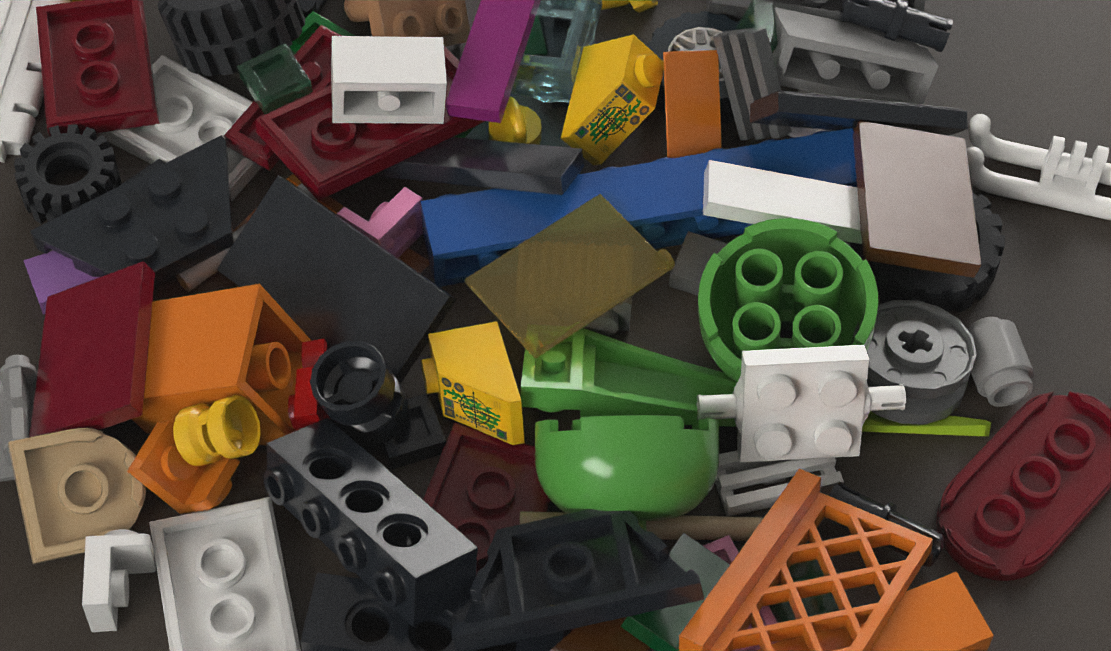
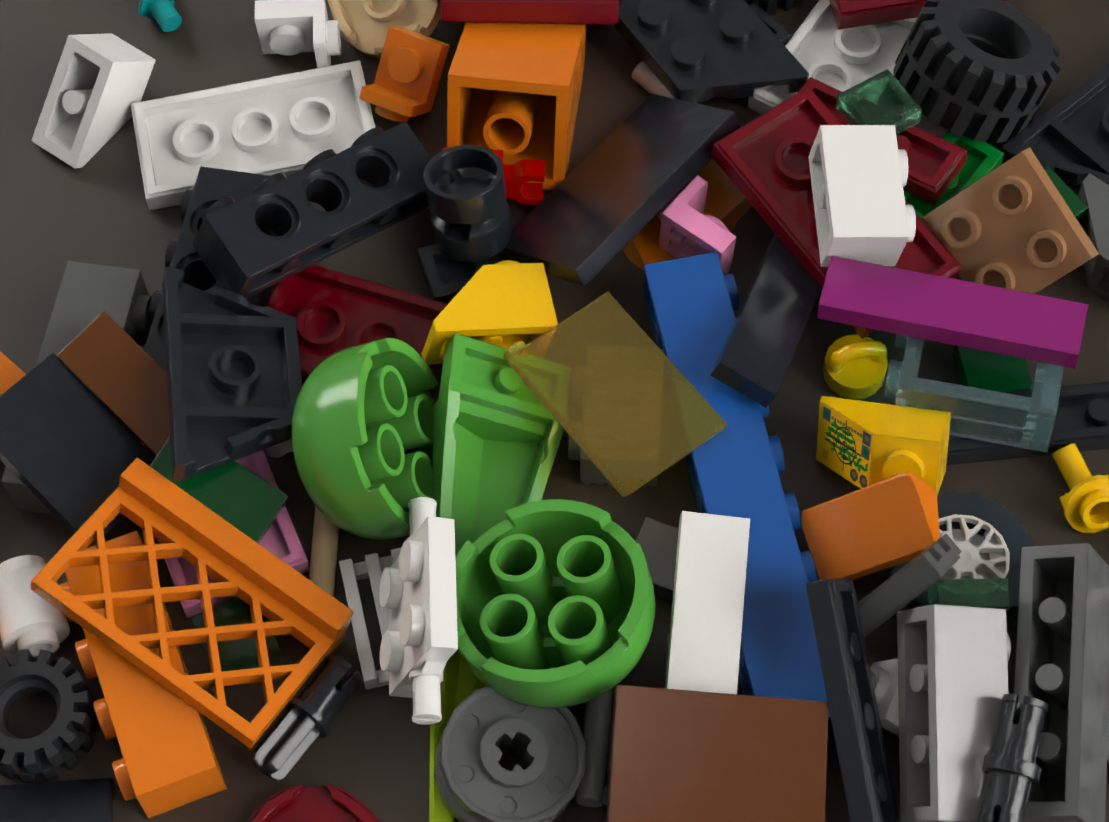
camera: 95 degrees right, 5 degrees up
yellow wheel [173,395,261,466] -> none

